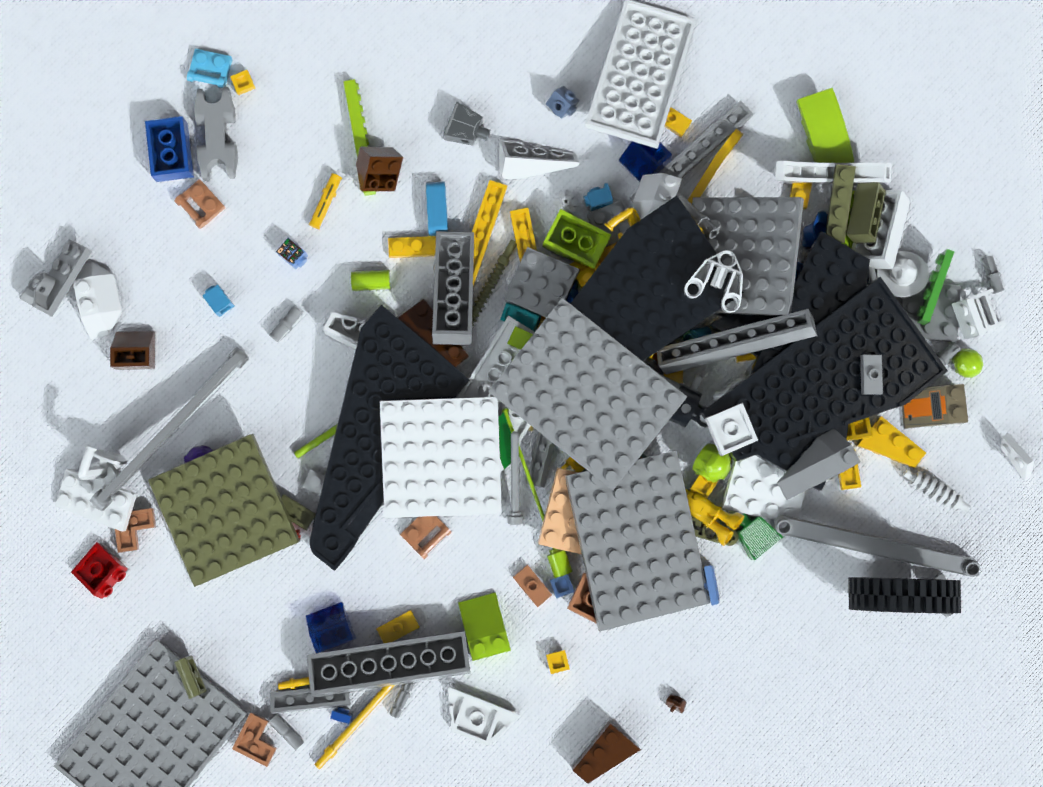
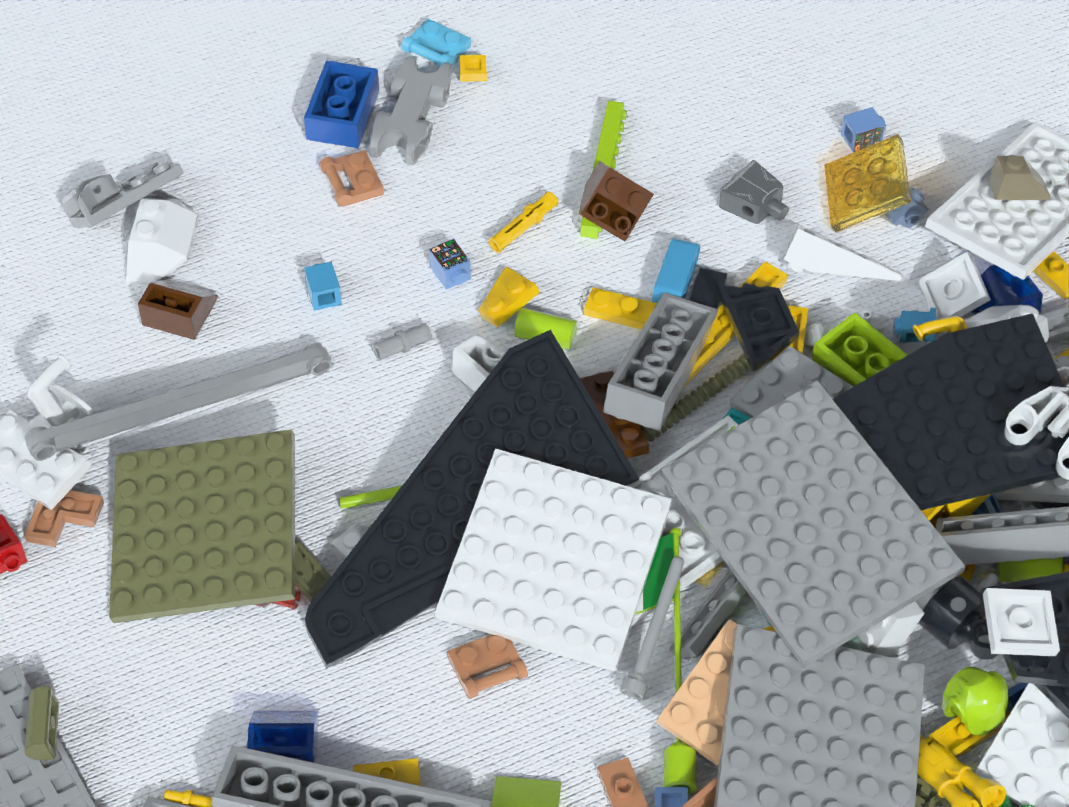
camera: 25 degrees right, 30 degrees down
none -> yellow wing [478,267,540,328]
none -> black tile [689,268,727,309]
none -> black wing [715,280,799,372]
none -> white plate [805,323,829,351]
none -> clear yellow plate [824,134,911,232]
none -> medium blue brick [841,107,886,153]
none -> white plate [918,252,991,320]
none -> dark tan slope [988,155,1050,200]

